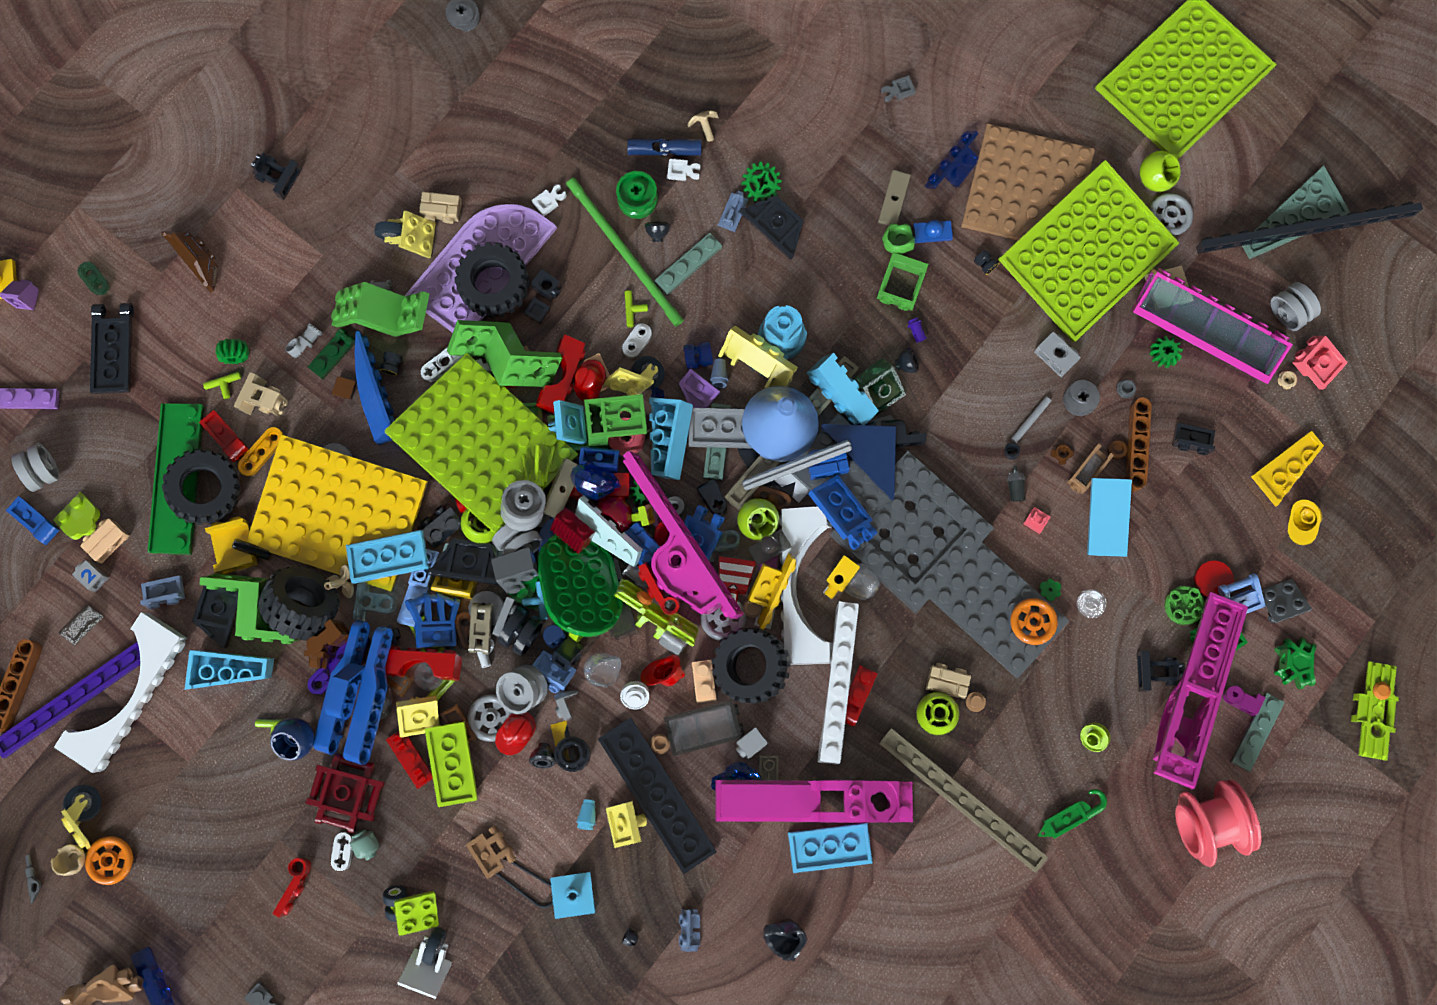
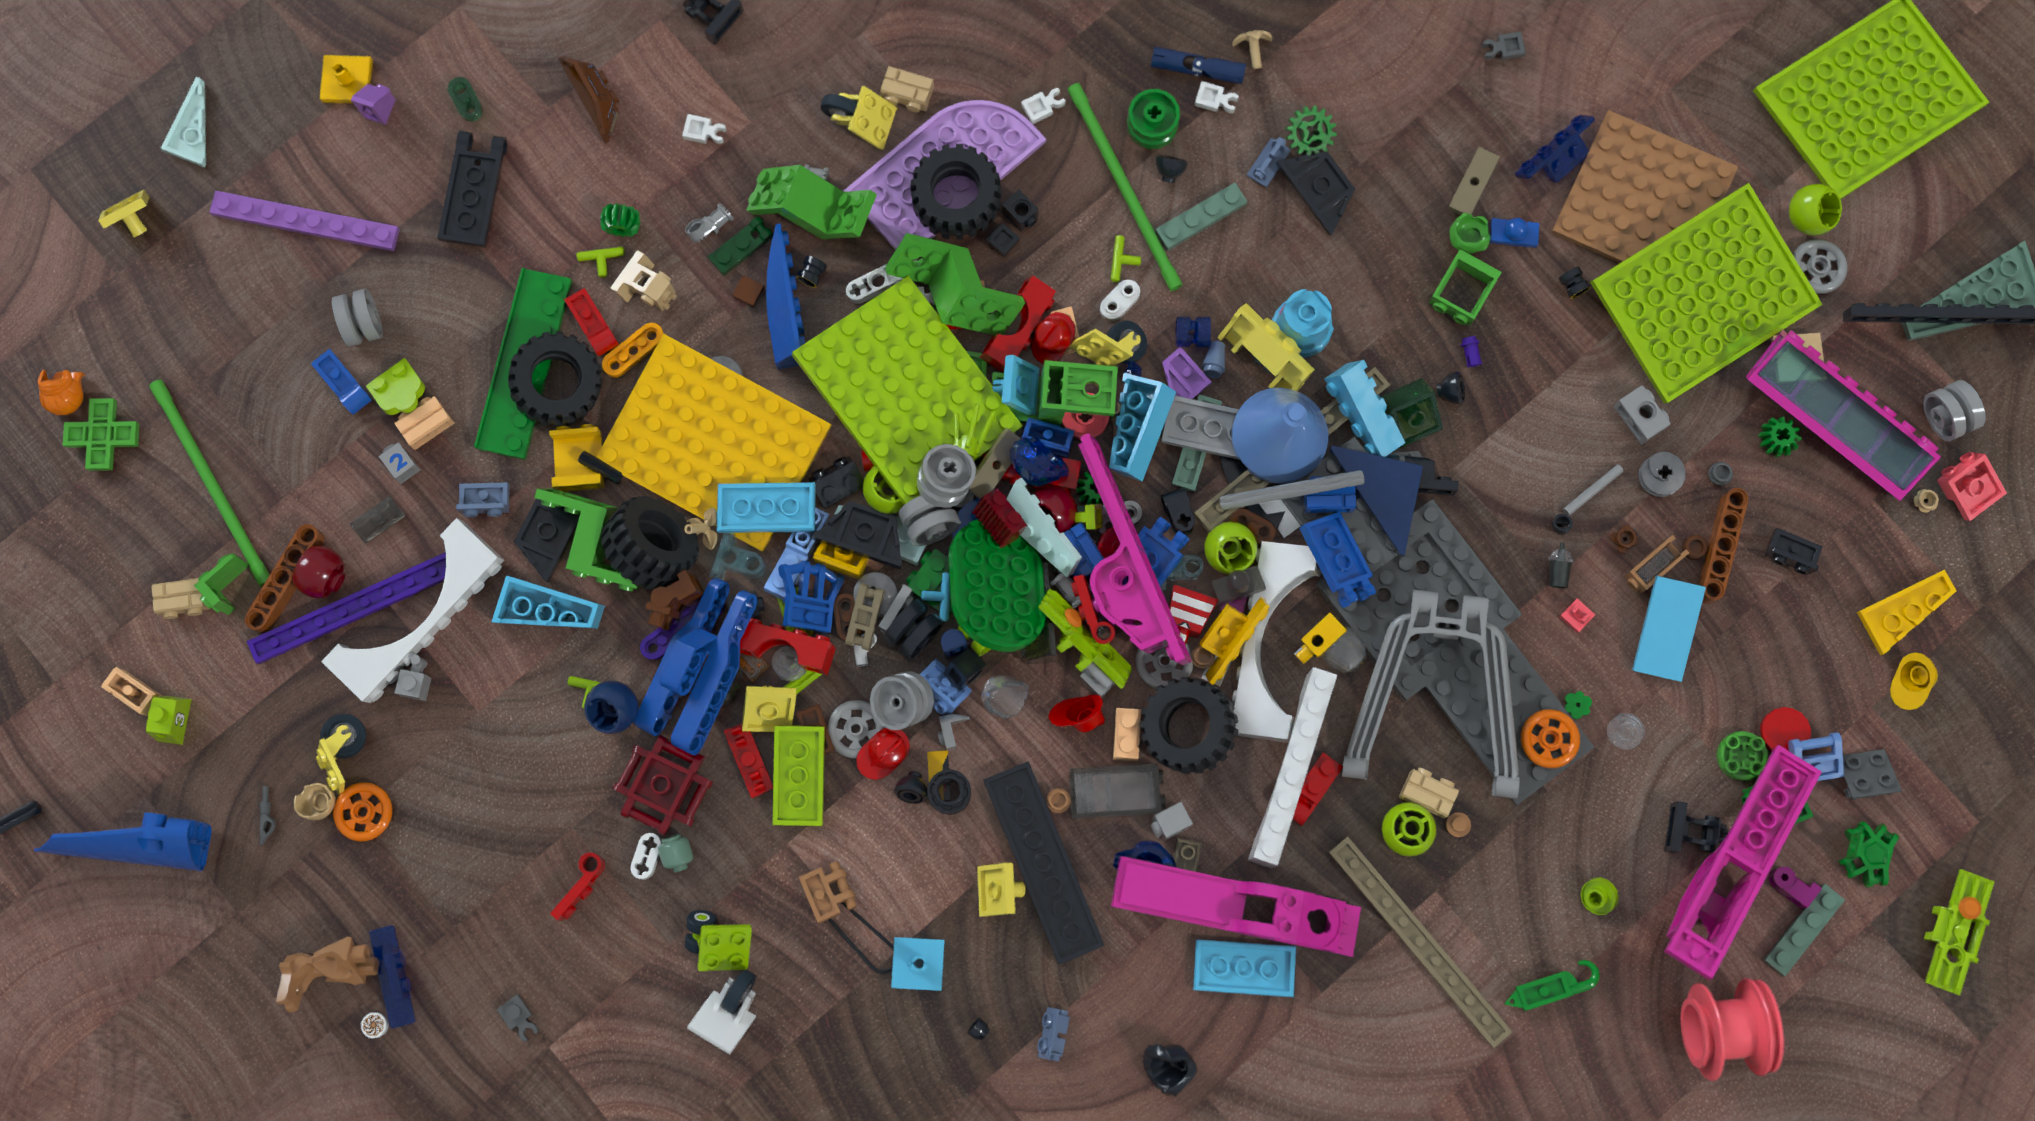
camera: 10 degrees right, 0 degrees up
dark grey brick [491,547,538,594] -> none
medium azure cone [576,800,596,830] -> none
white plate [620,681,650,709] -> none
none -> dark red wheel [292,546,346,598]
none -> light grey brick [395,655,432,702]
none -> white plate [682,114,726,144]
none -> light grey piece [1342,590,1520,799]

